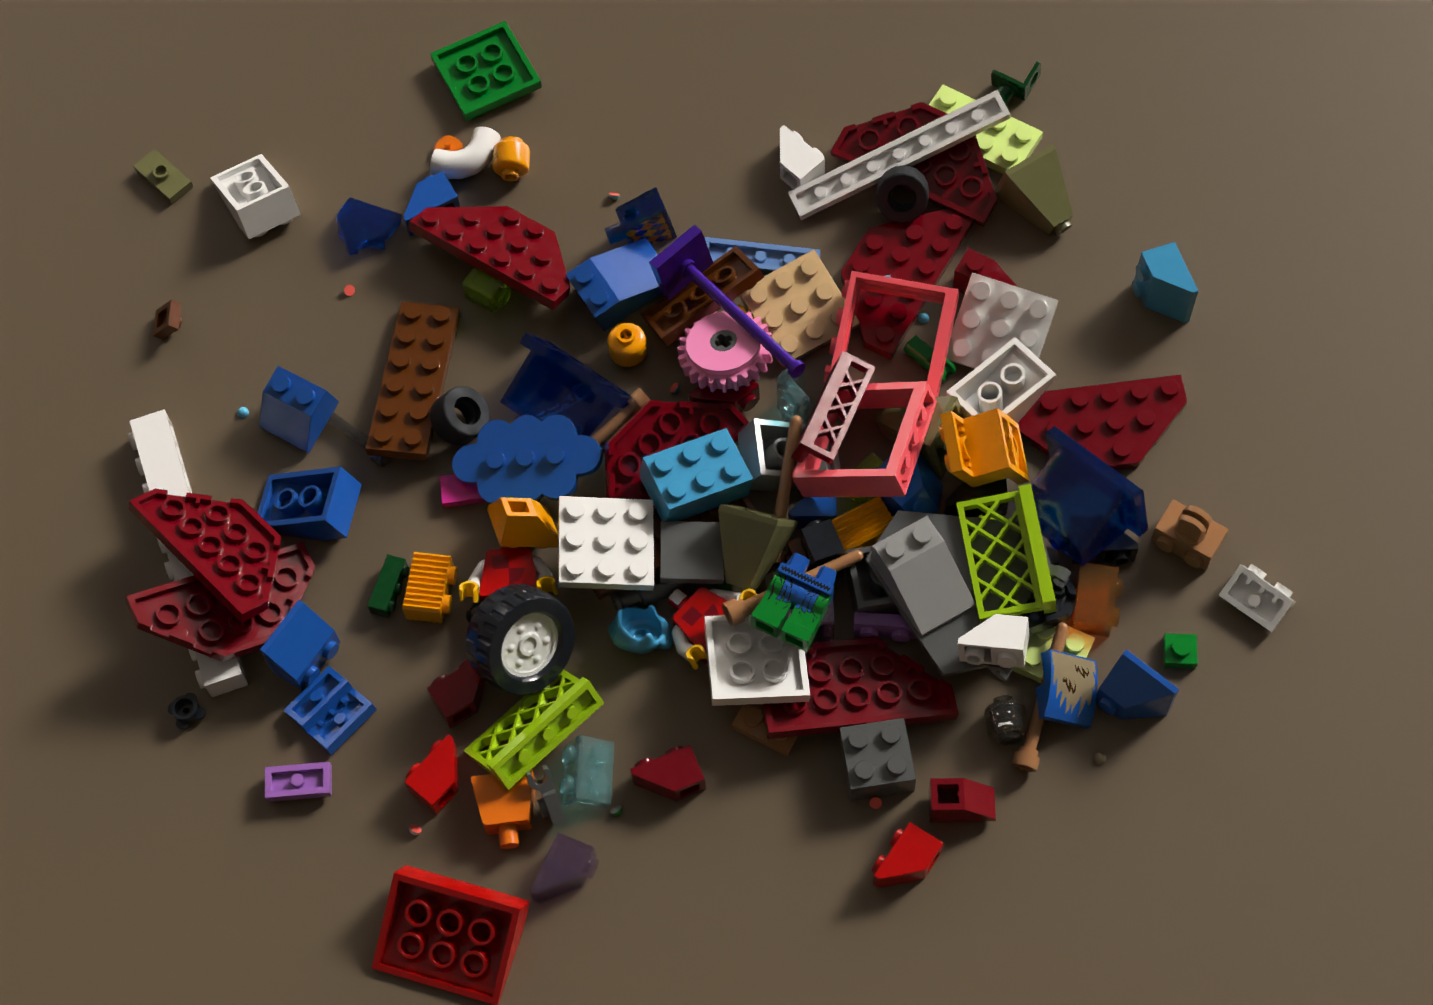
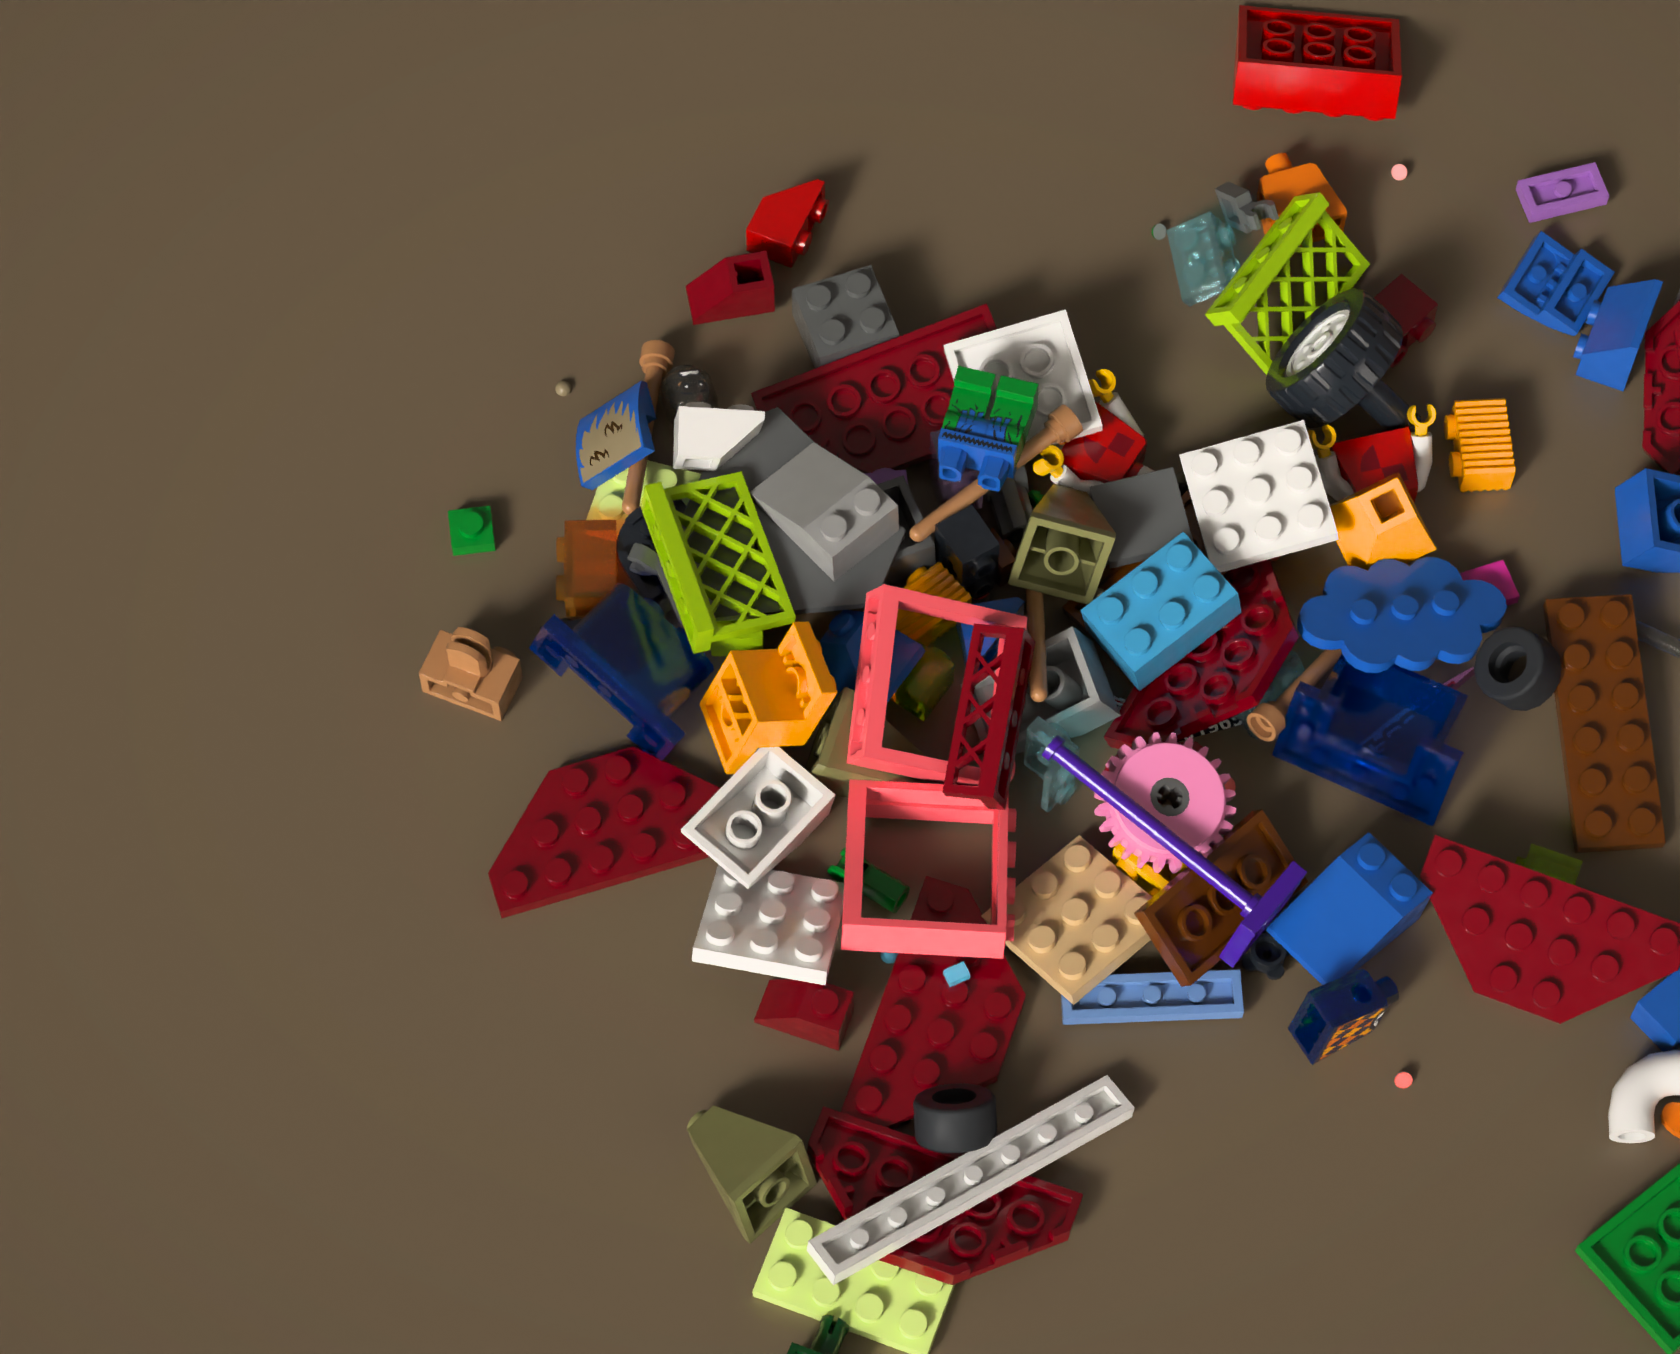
camera: 165 degrees right, 0 degrees up
dark green piece [367,554,410,618] -> none
red slope [404,734,459,815] -> none
light orange head [492,136,530,181] -> none
clear purple slope [530,832,599,903] -> none
light orange head [607,323,647,367] -> none
dark azure hair [608,605,673,654] -> none
dark red slope [630,745,706,801] -> none
white slope [780,125,825,189] -> none
blue slope [1096,649,1179,720] -> none
dark azure slope [1132,242,1198,323] -> none
white bracket [1219,564,1296,632] -> none

